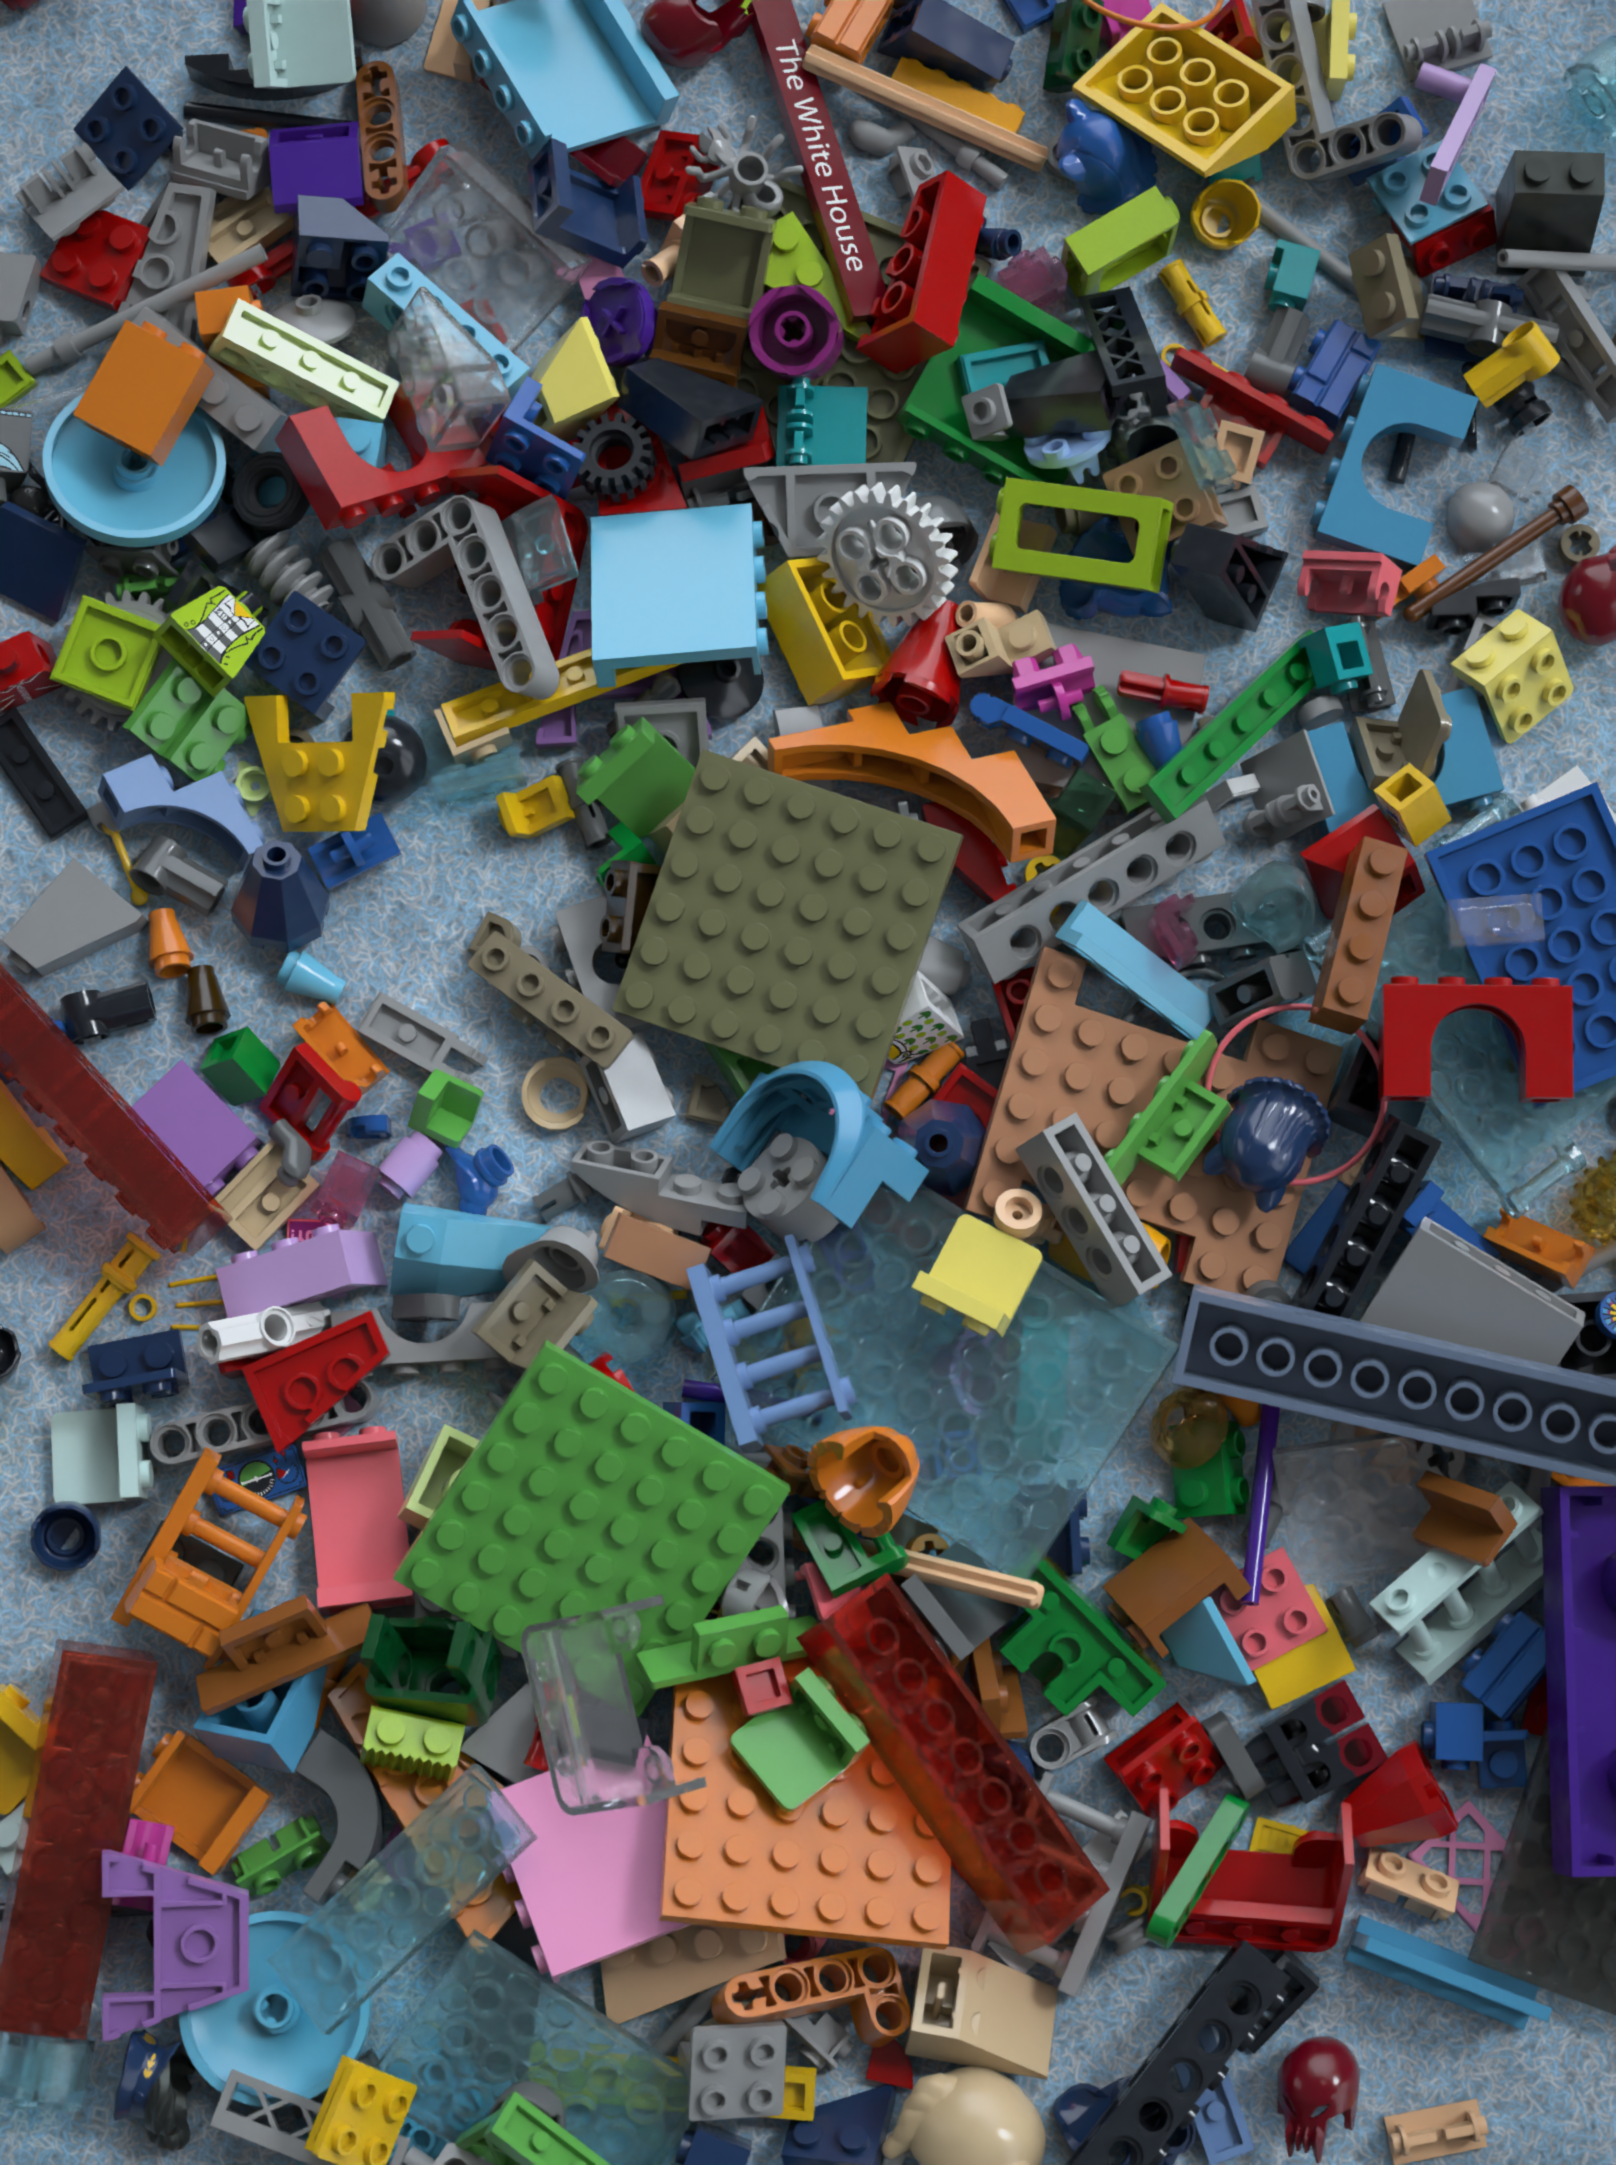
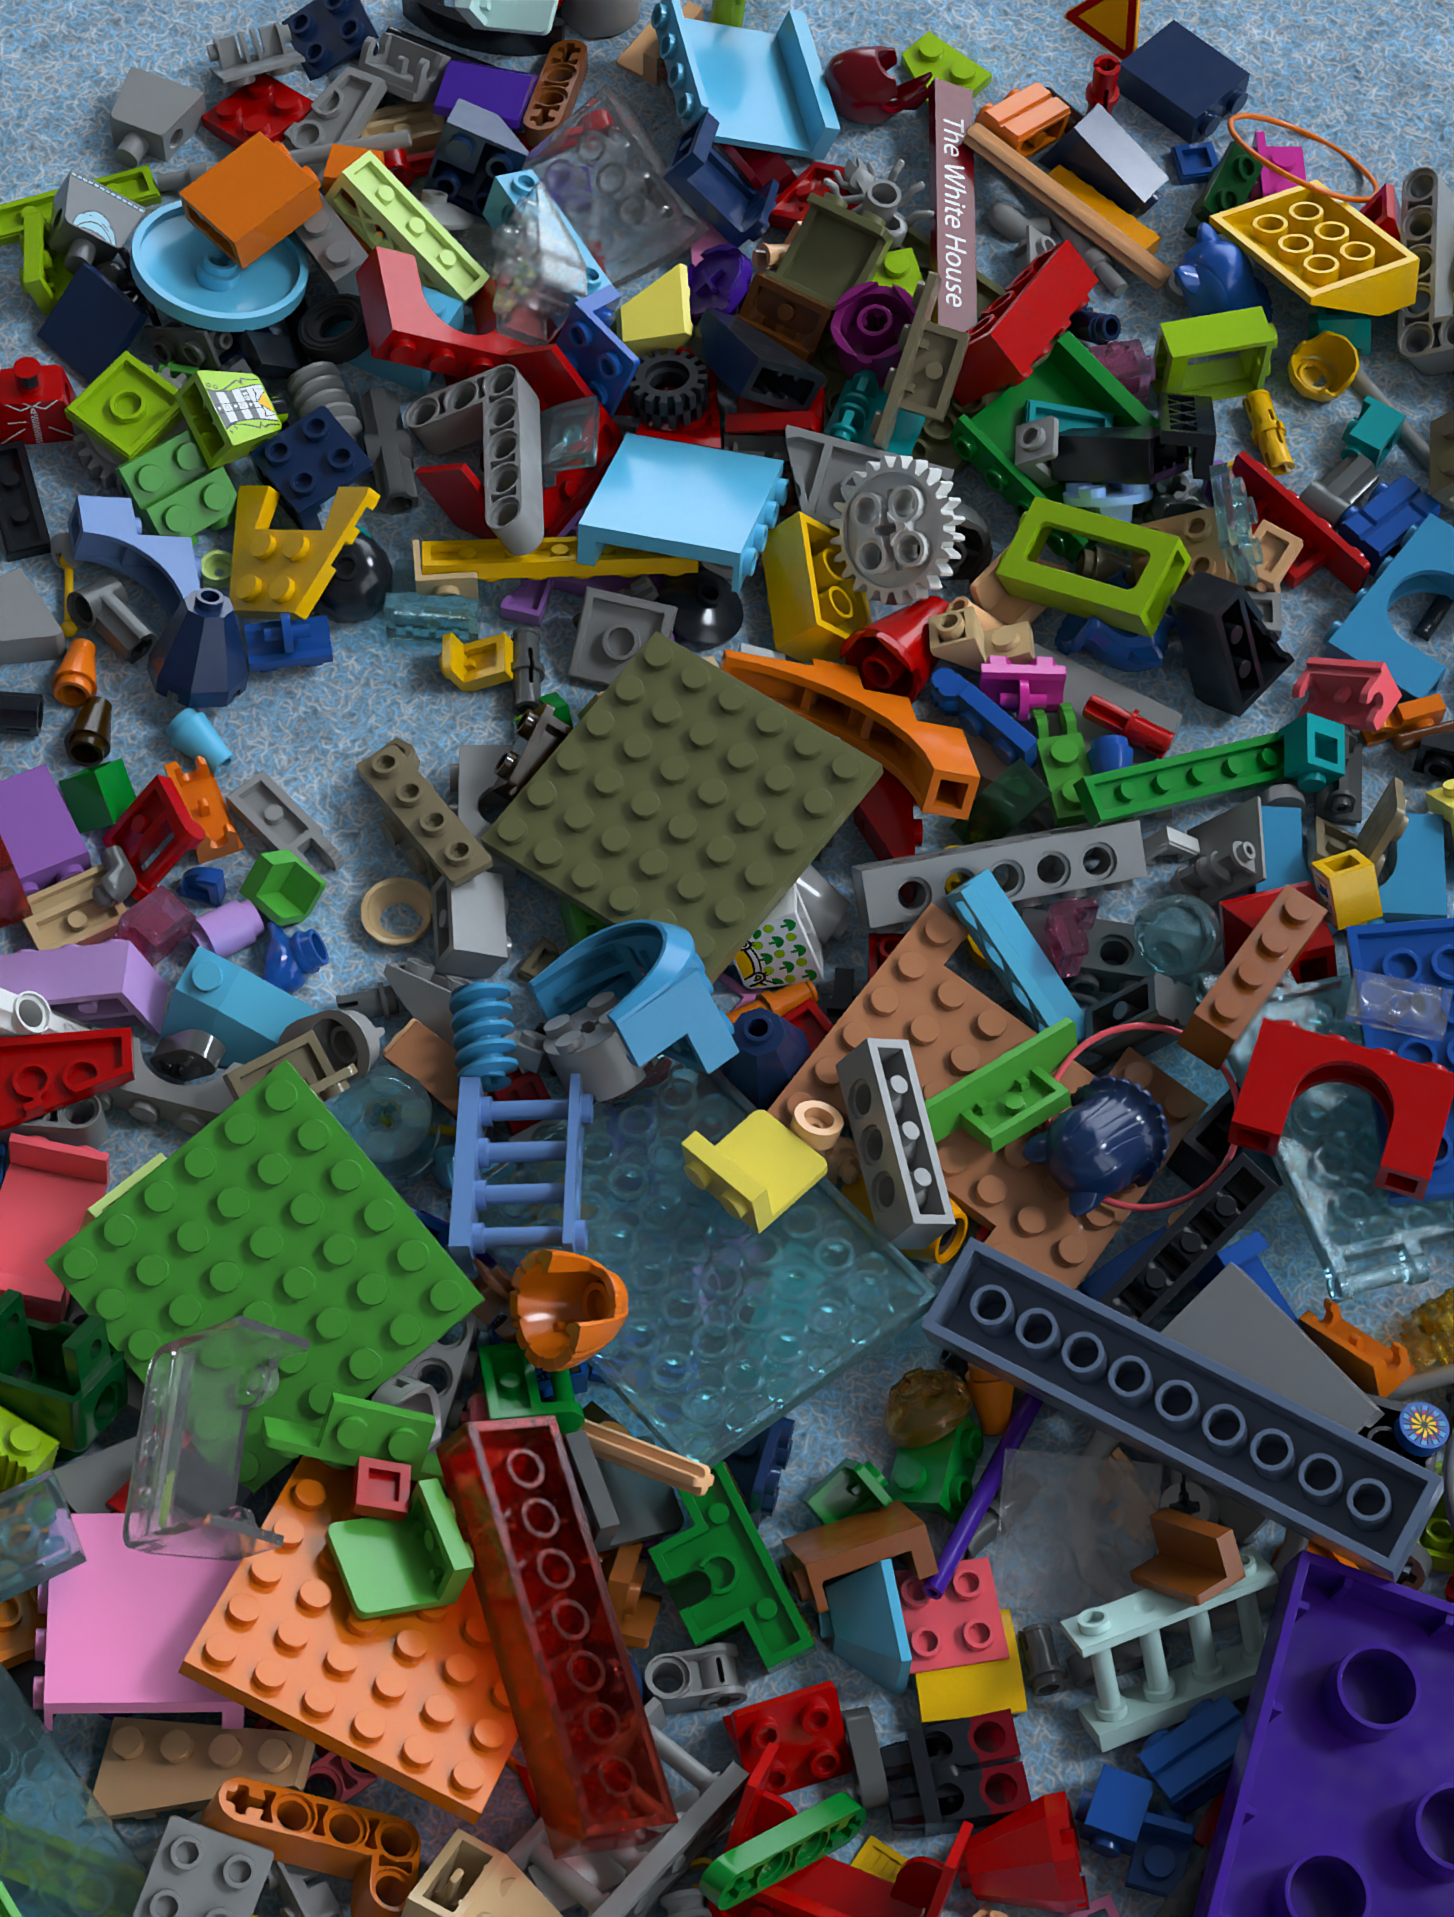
camera: 15 degrees right, 20 degrees down
bright green bracket [576,716,696,838] -> none
none -> dark azure piece [449,982,519,1092]
none -> dark tan bracket [870,271,971,451]

